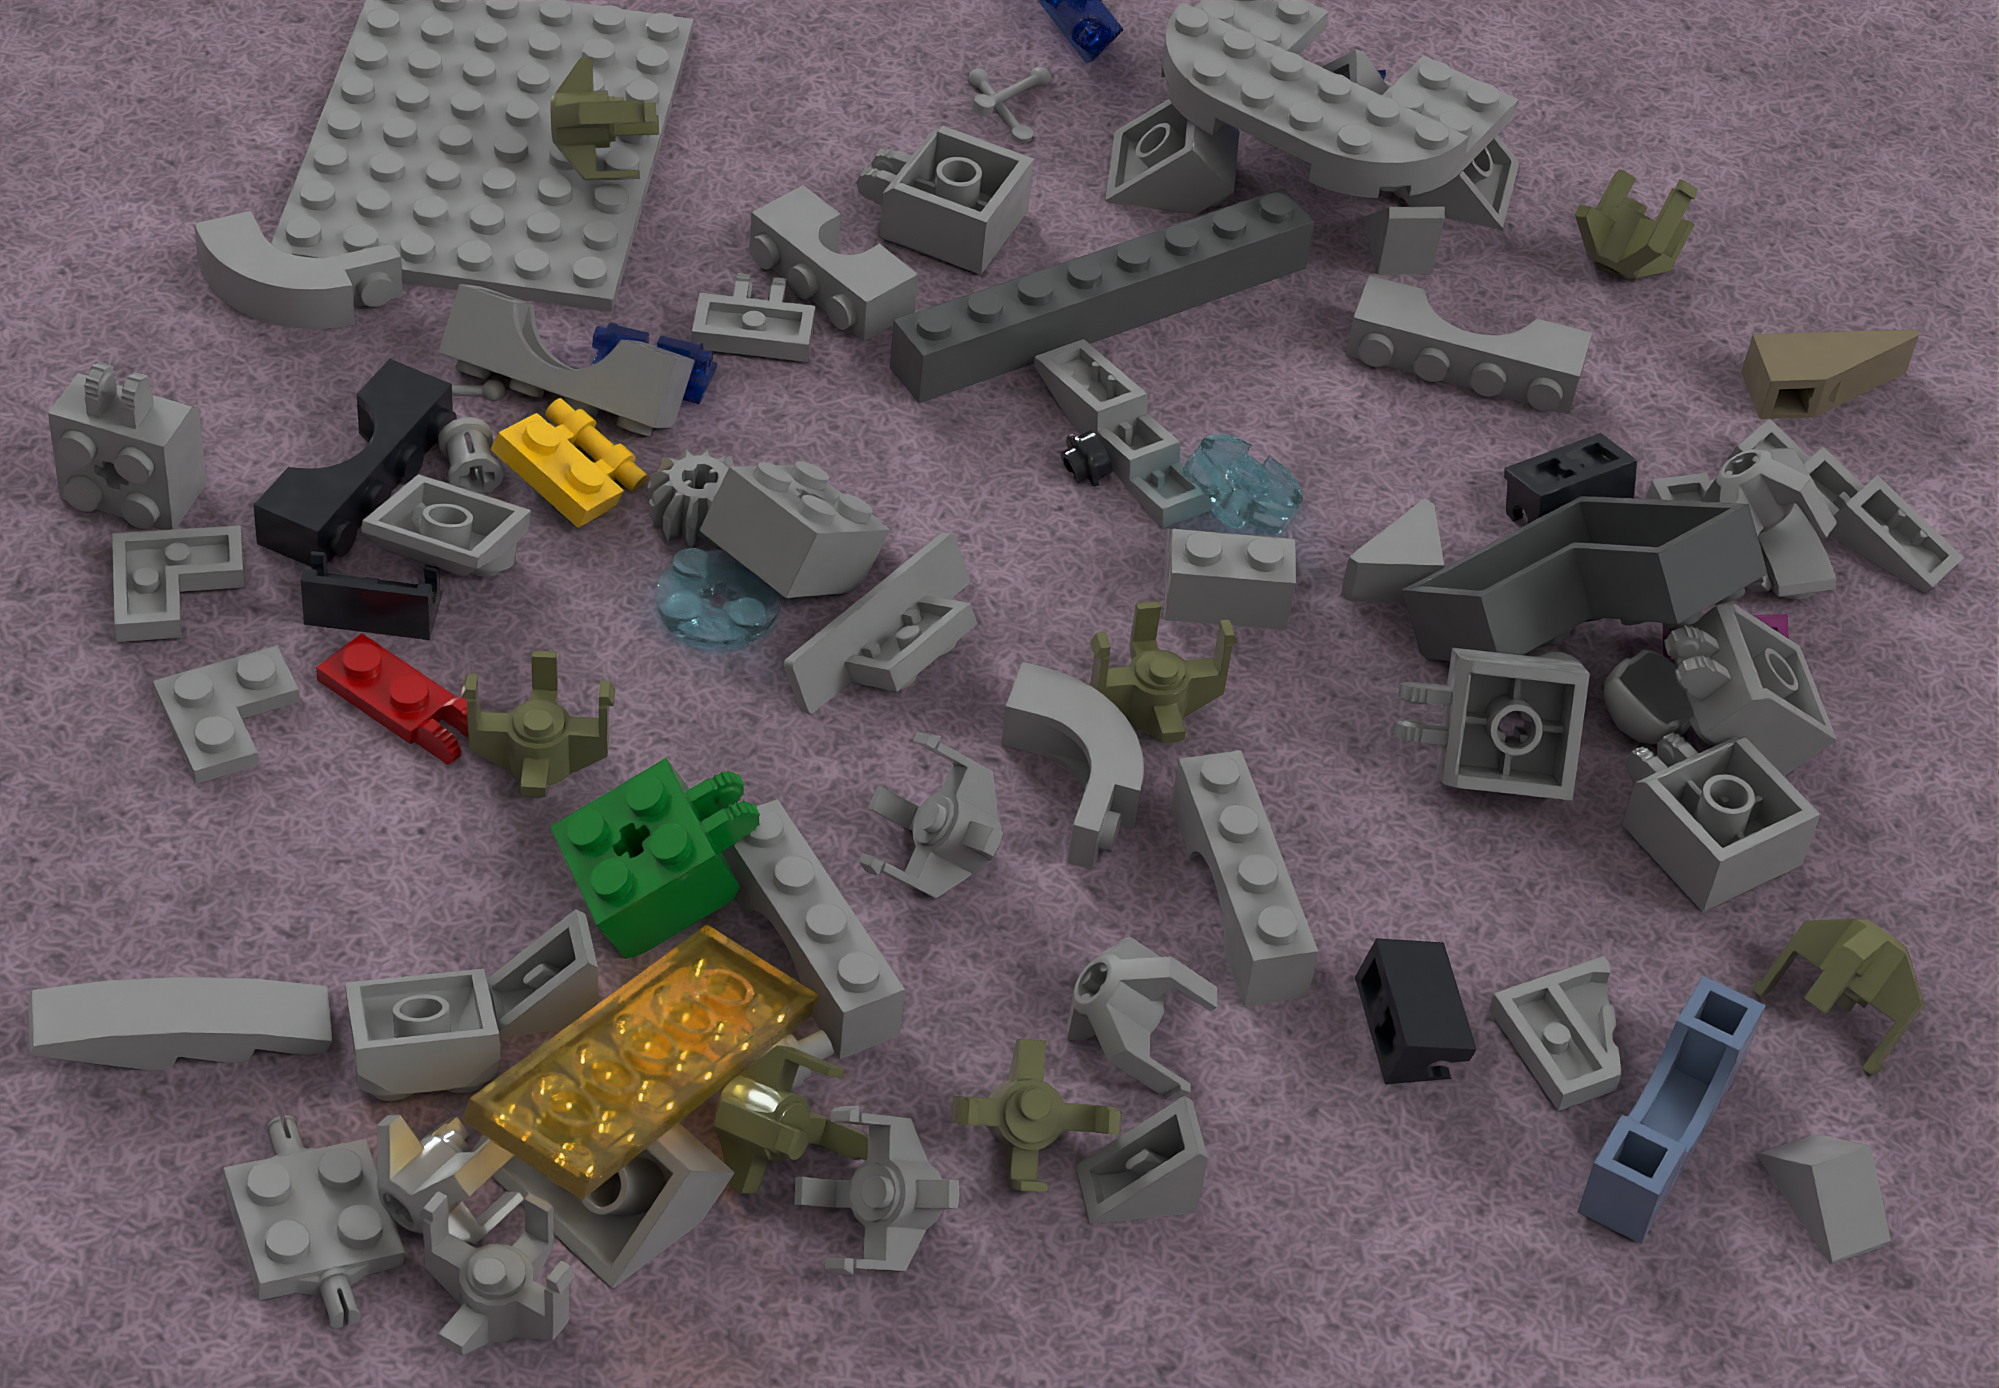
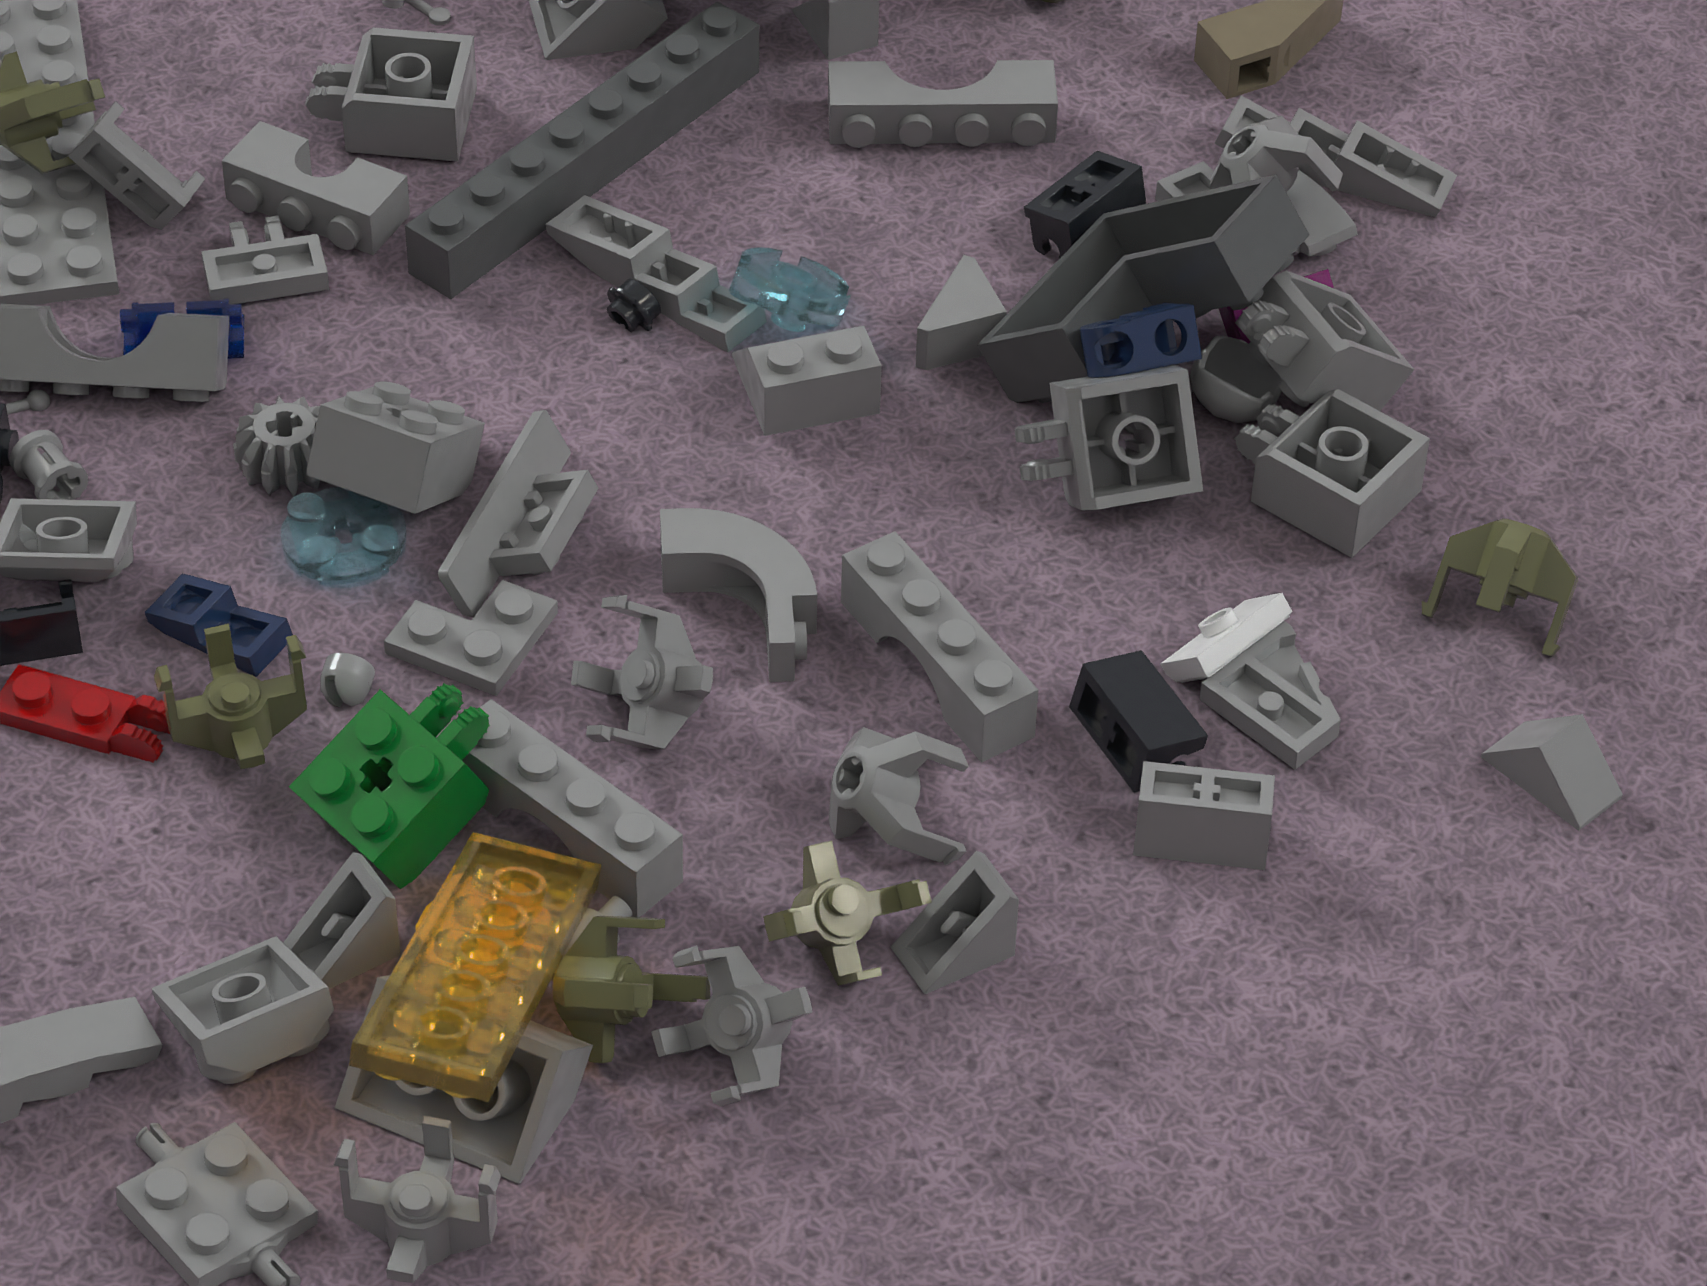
camera: 15 degrees left, 0 degrees up
light grey piece [377,1115,538,1245] -> none
yellow plate [490,398,649,528] -> none
olive piece [1090,601,1238,743] -> none
sand blue arch [1577,976,1766,1244] -> none
none -> light grey hinge [68,101,205,229]
none -> dark blue slope [144,573,293,677]
none -> light grey hinge [320,653,375,707]
none -> light grey plate [384,580,558,696]
none -> dark blue leg [1080,303,1202,378]
none -> light grey hinge [1133,761,1275,870]
none -> white plate [1160,593,1292,683]

